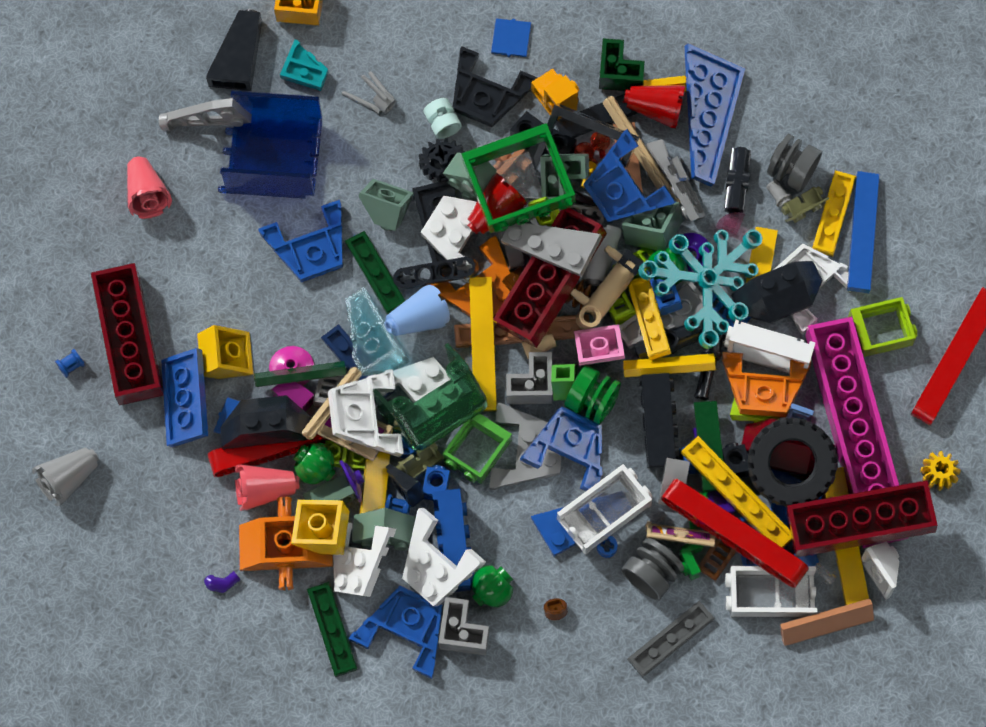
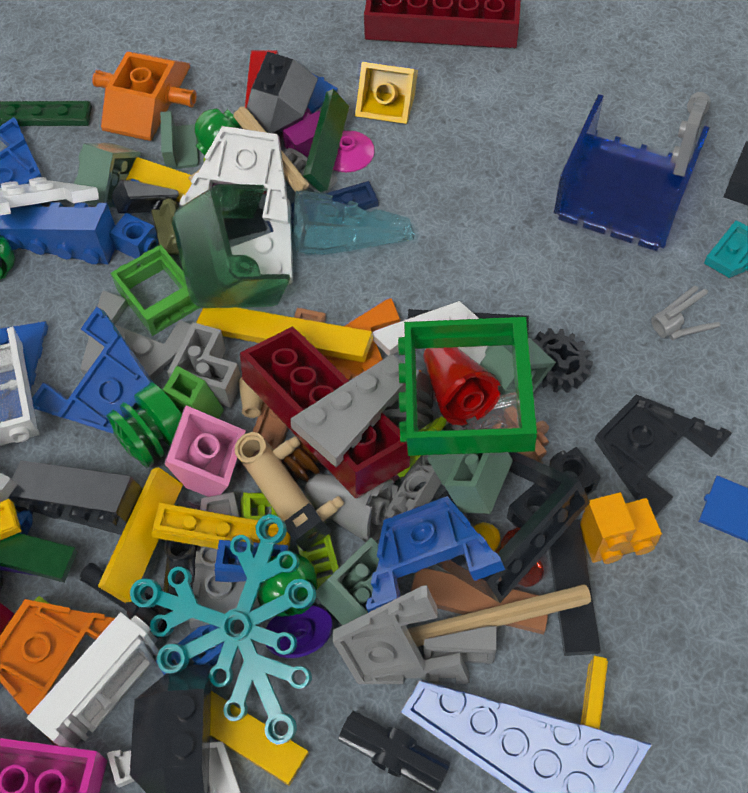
camera: 110 degrees right, 10 degrees down
coral cone [127,156,172,219] -> none
blue plate [161,348,208,447] -> none
dark purple arm [204,571,241,593] -> none
coral cone [235,465,299,511] -> none
blue wing [258,200,343,282] -> none
yellow slope [291,500,350,555] -> none
white wing [333,522,396,597] -> none
dark purple dish [339,460,364,503] -> none
dark green tile [345,231,405,315] -> none
sand green slope [359,179,413,231] -> none
light blue cone [384,285,450,336] -> none
black beam [393,257,479,289] -> none
light aqua wheel [423,98,462,139] -> none
dark green brick [599,38,645,91] -> none
red cone [623,85,685,129] -> none
clear pink tile [716,212,745,236] -> none

